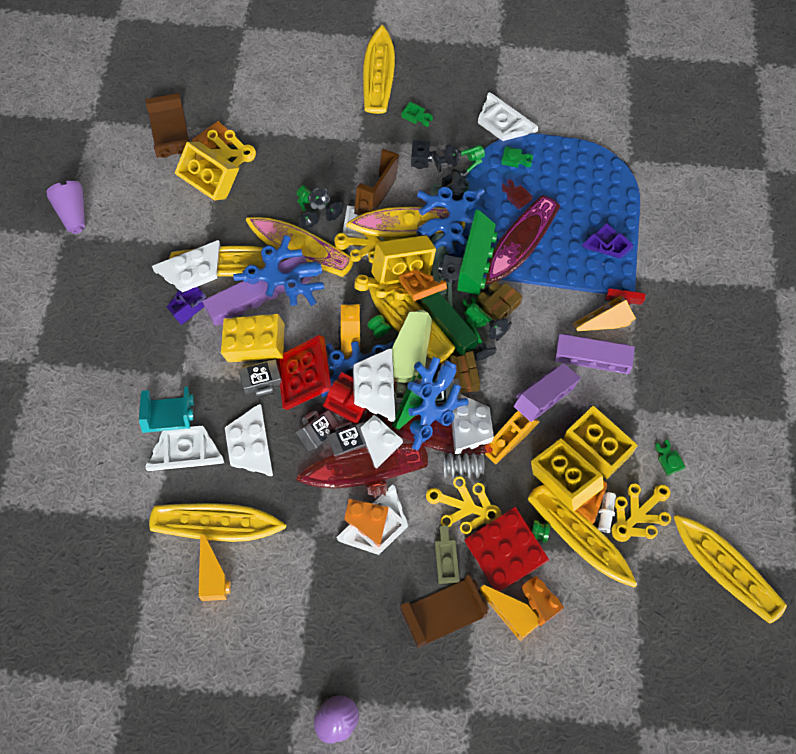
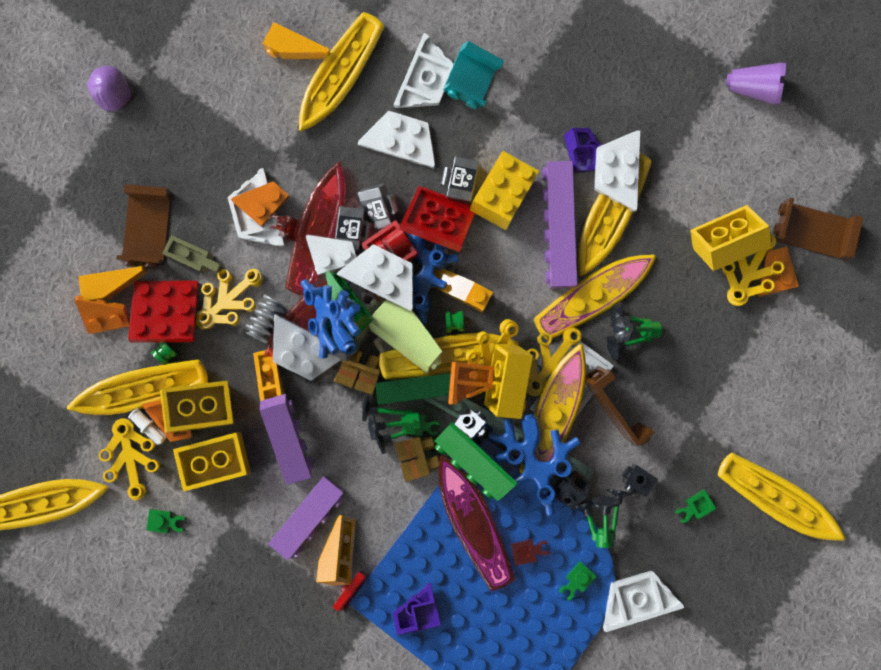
camera: 115 degrees right, 20 degrees up
blue plant [233,235,324,306] -> none

